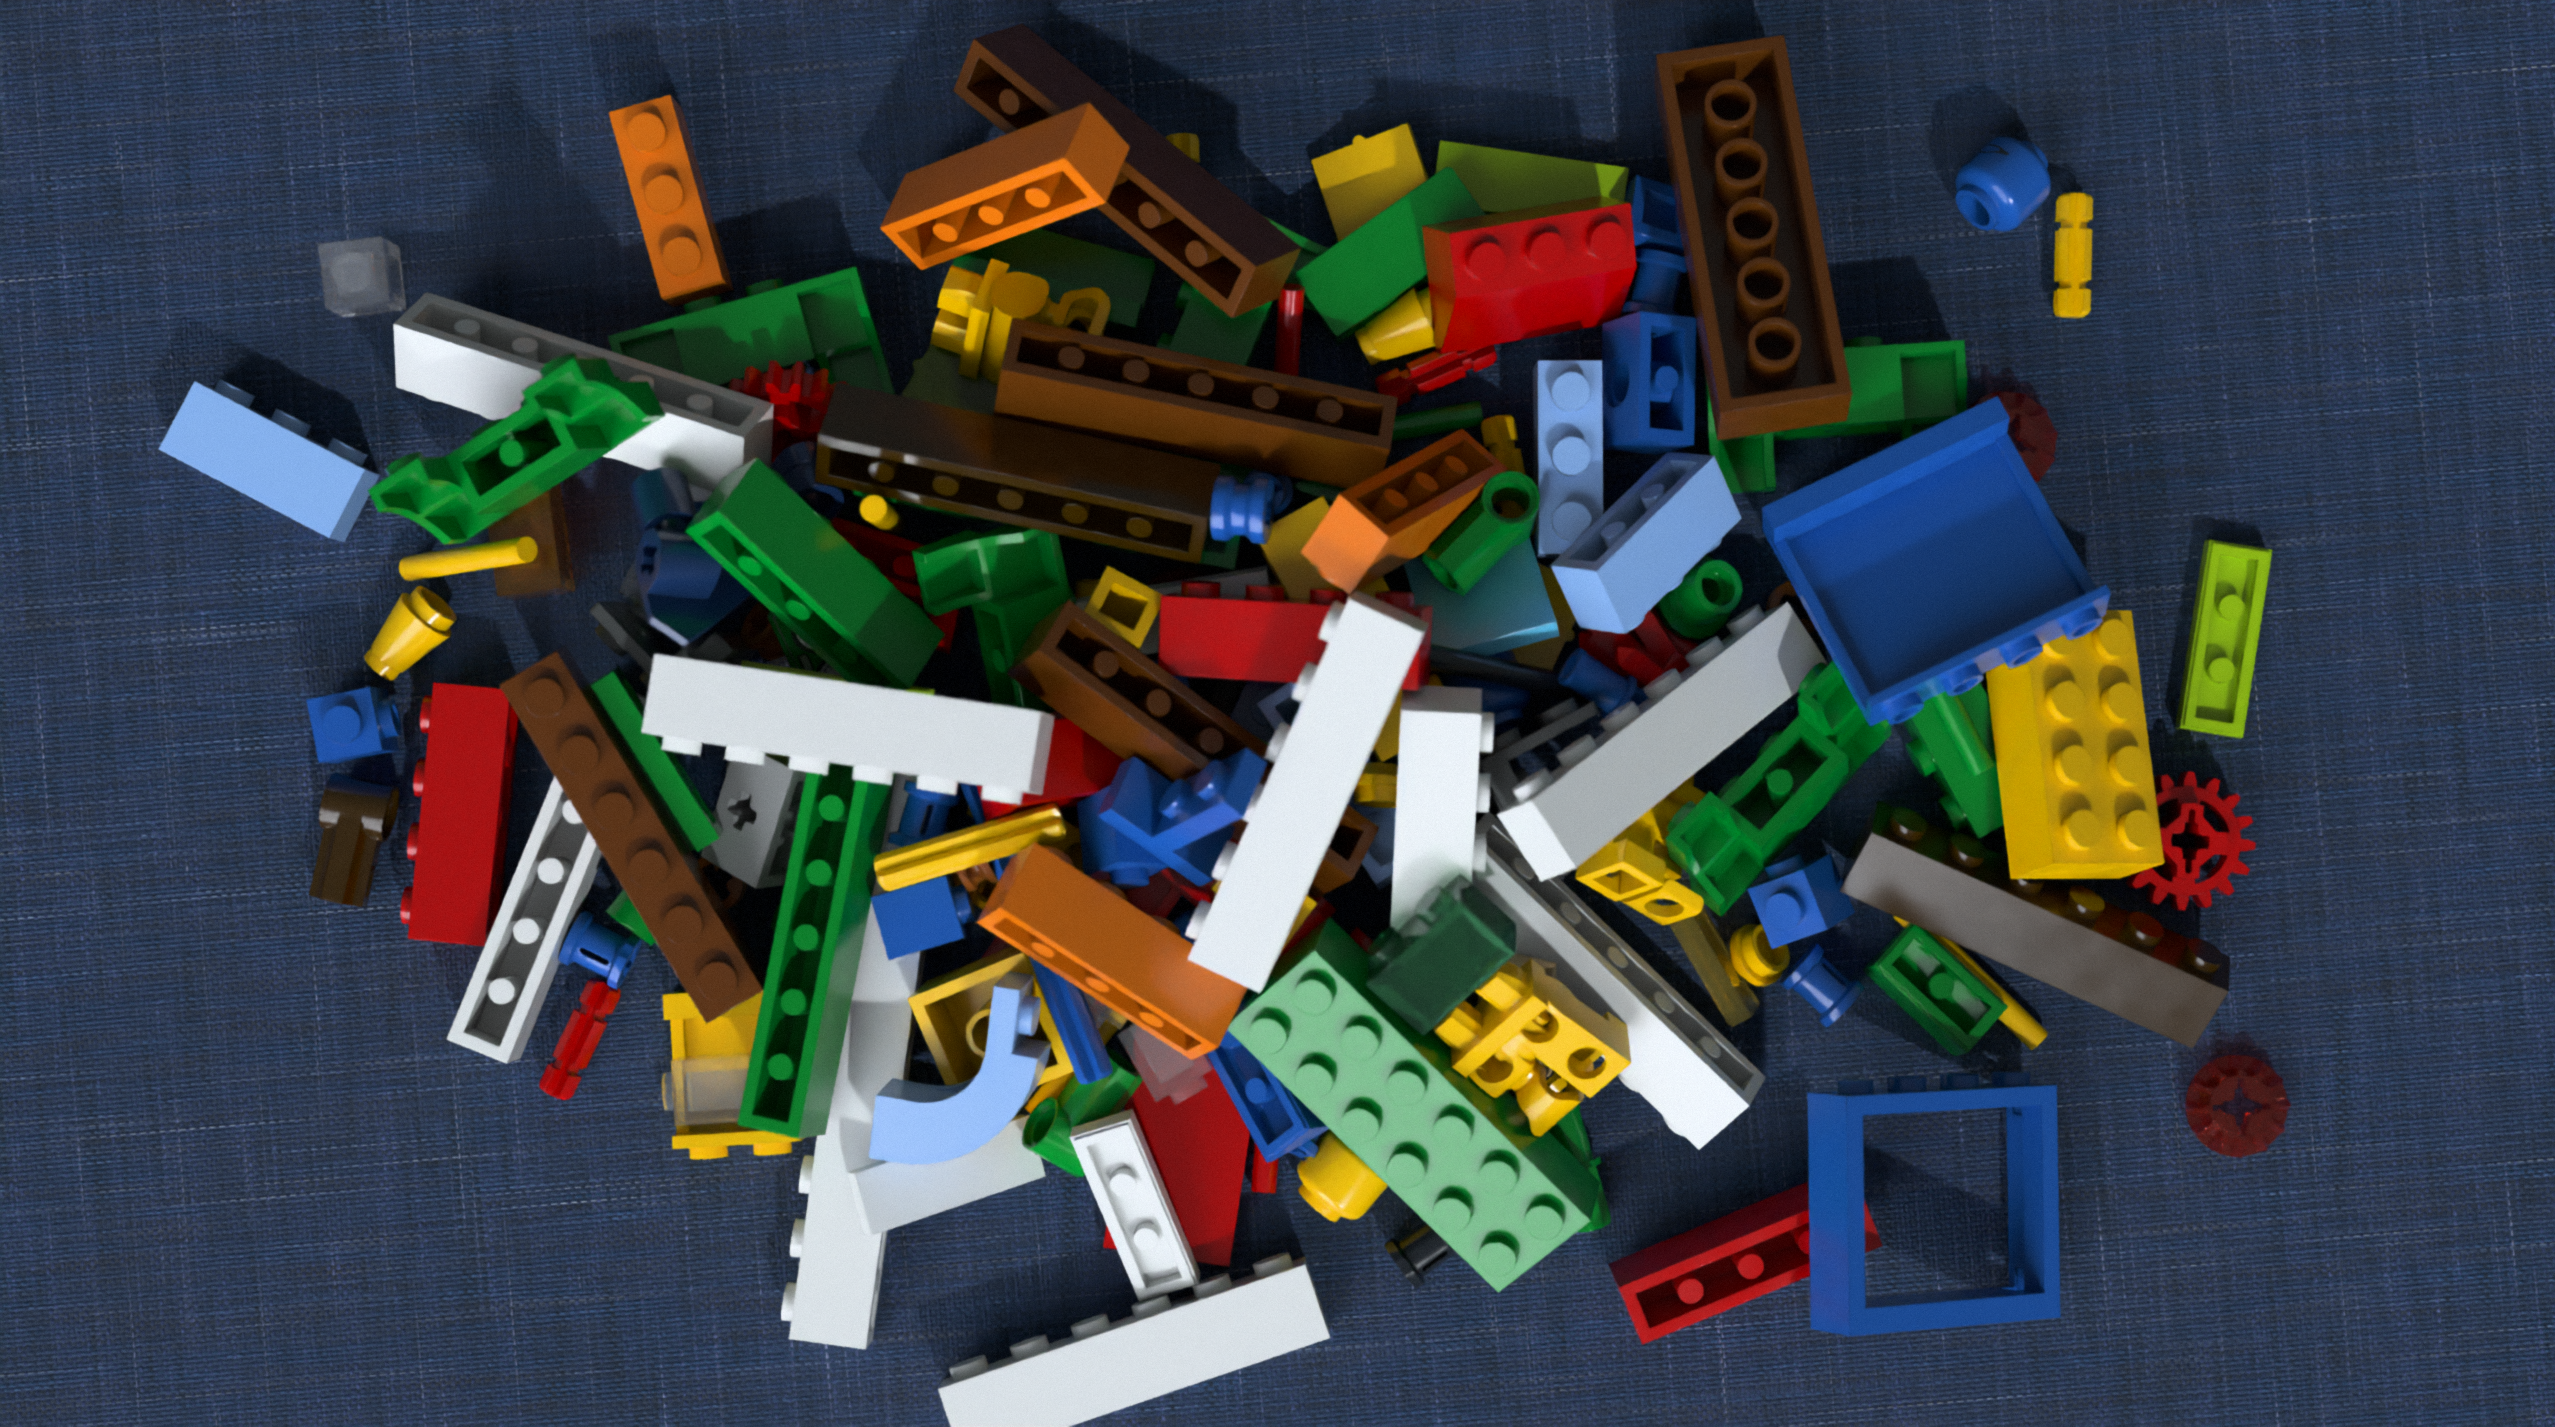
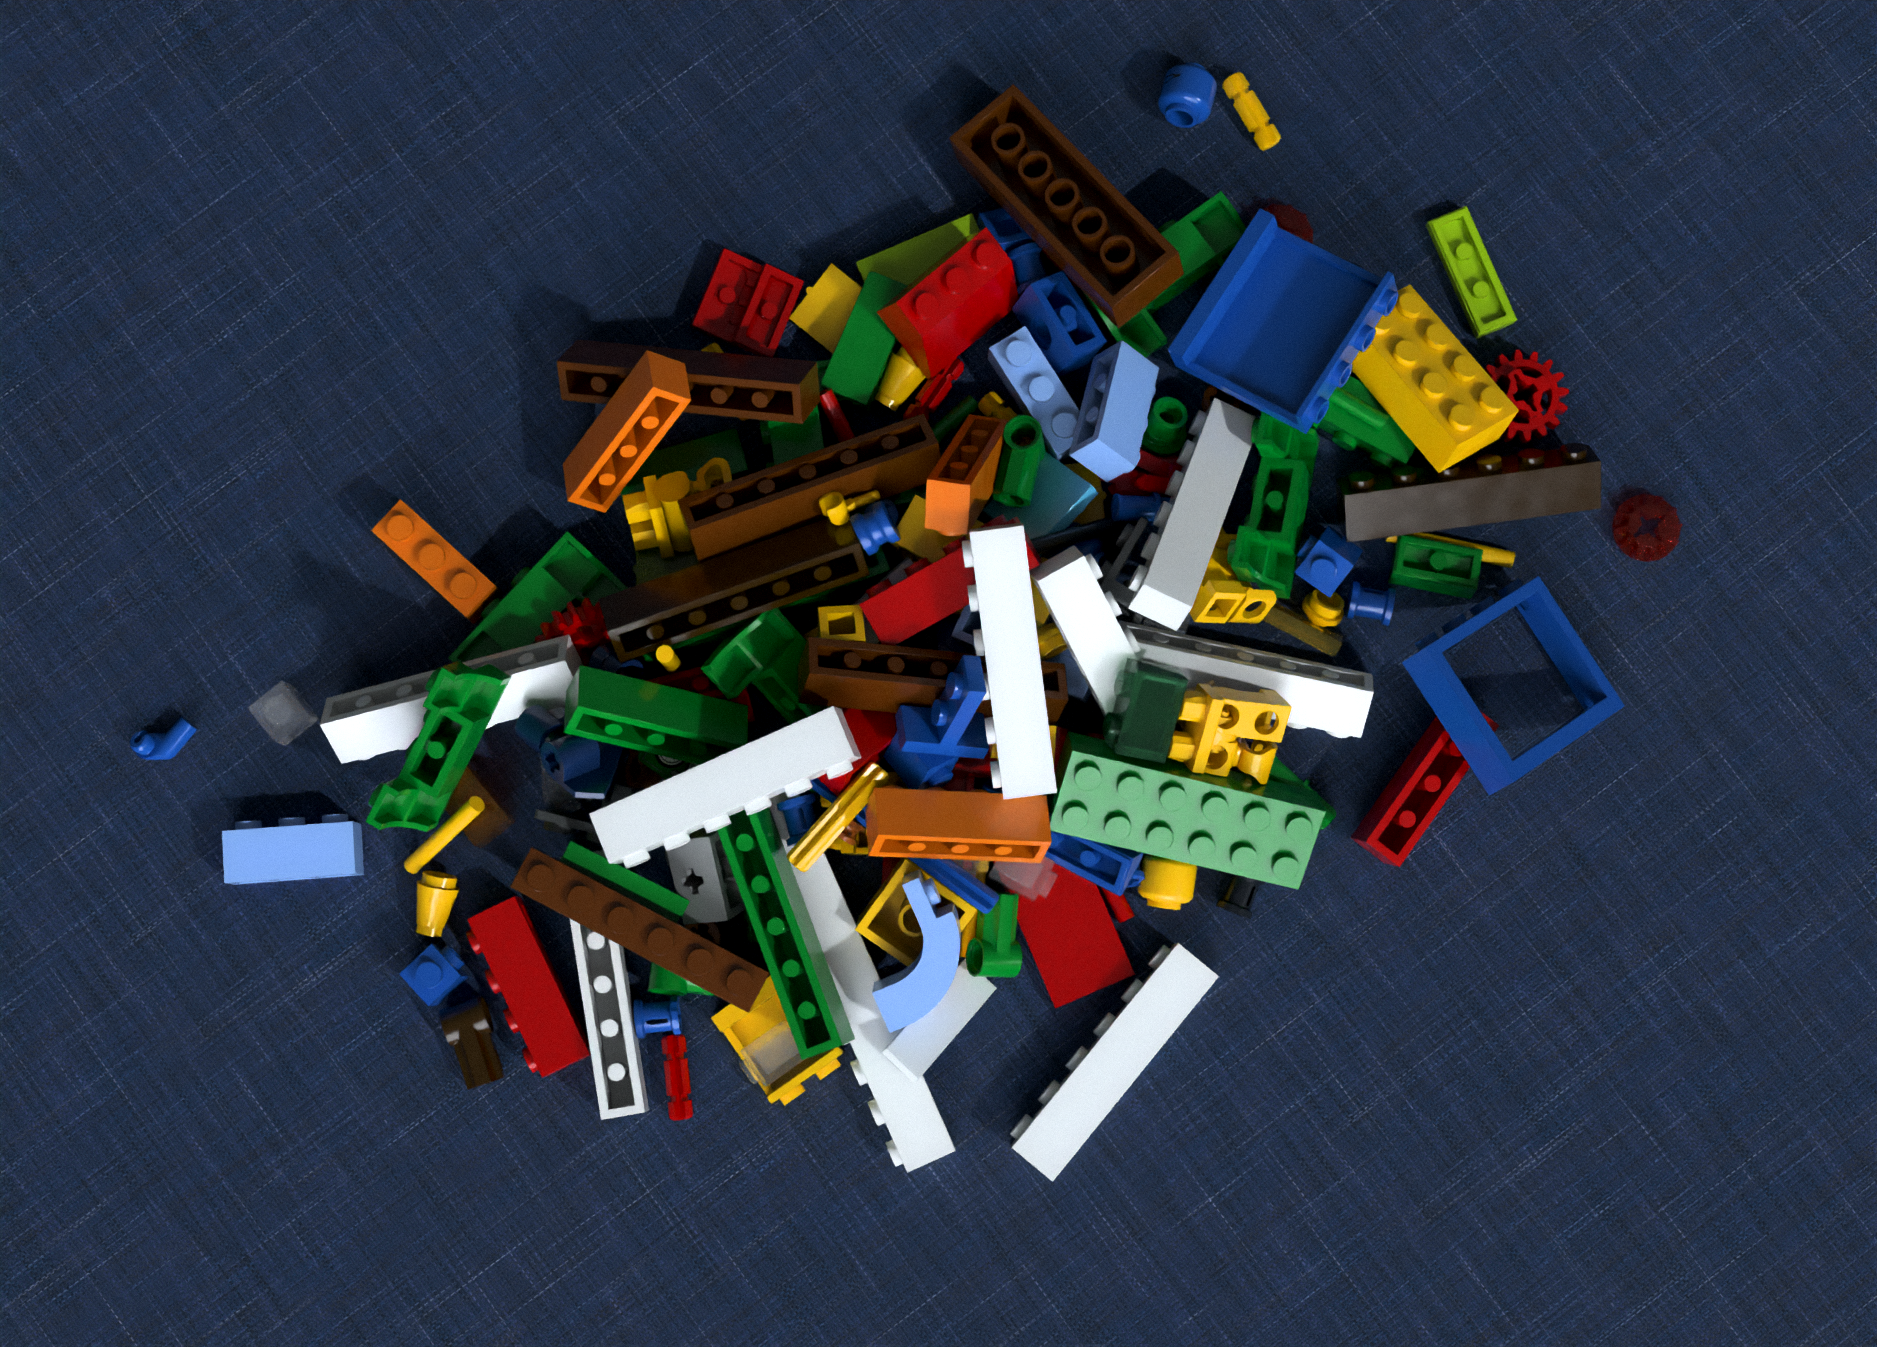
camera: 35 degrees left, 5 degrees down
blue brick [870,874,976,960] -> none
white tile [1070,1109,1201,1301] -> none
none -> blue arm [130,716,198,760]
none -> red slope [689,248,804,358]
none -> yellow hand [819,490,880,525]

